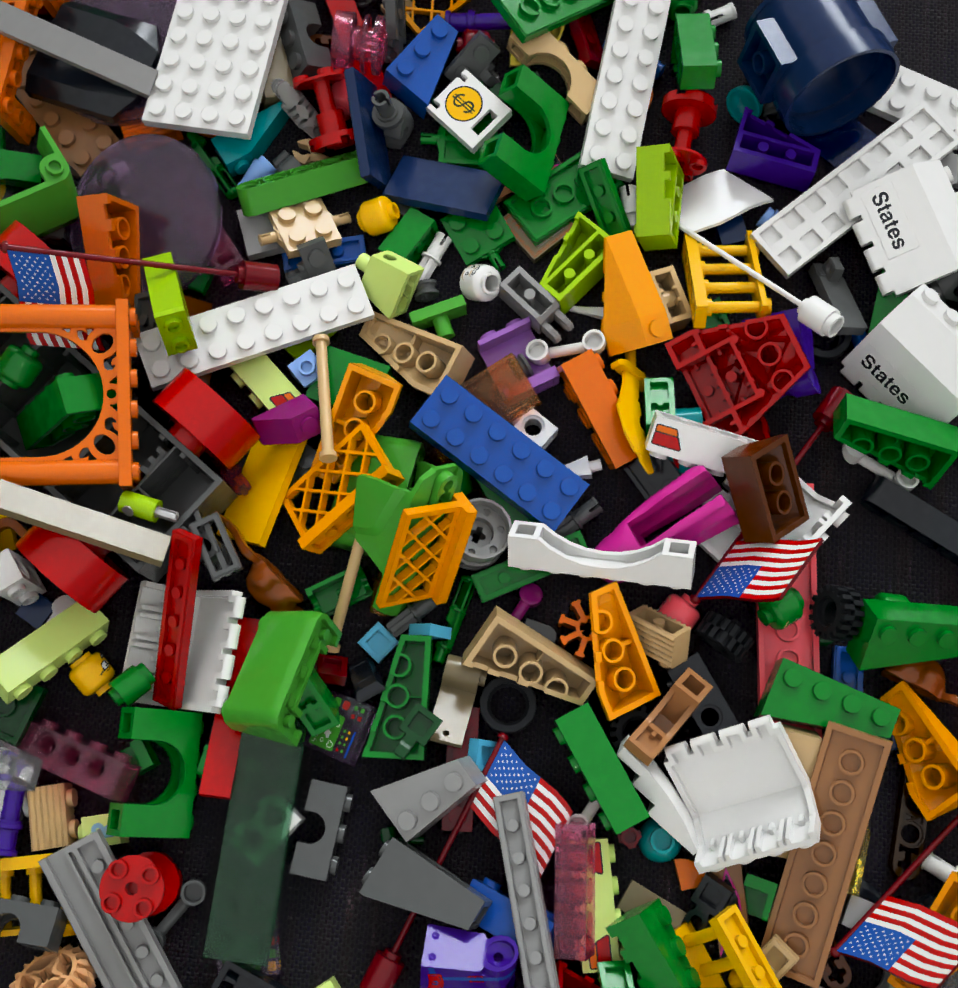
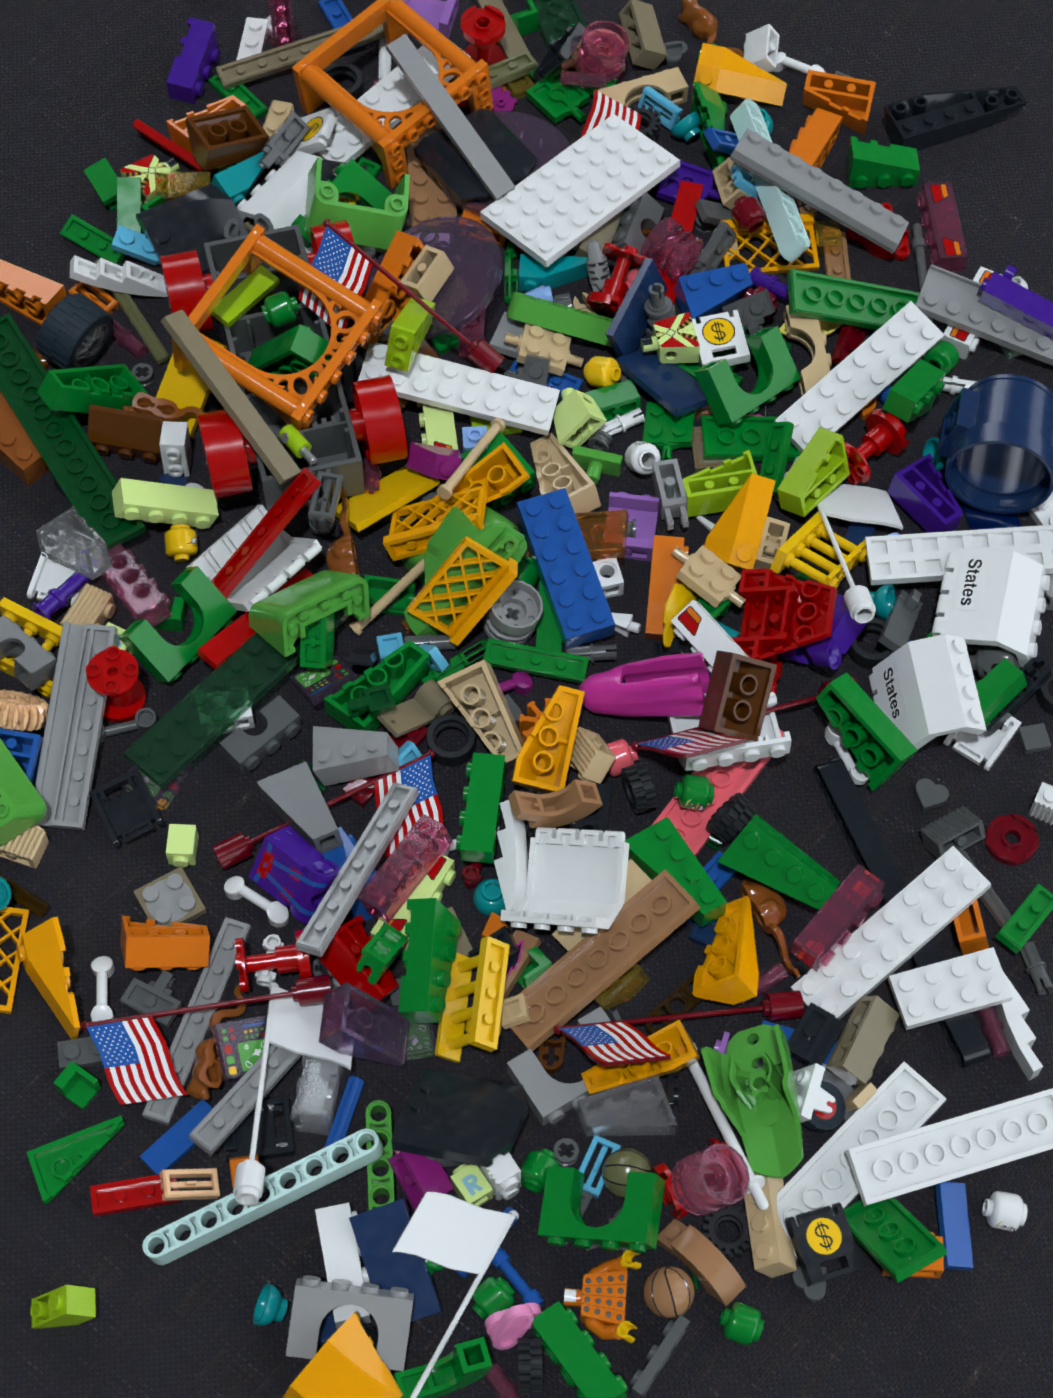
camera: 30 degrees right, 15 degrees down
green brick [107,663,156,707] -> none
dark red plate [316,653,348,686] -> none
white arch [508,520,697,590] -> none
white bar [526,329,606,365] -> none
none -> tan brick [400,245,454,302]
none -> yellowish green torso [641,312,700,364]
none -> tan plate [671,545,746,608]
none -> teal piece [870,584,896,621]

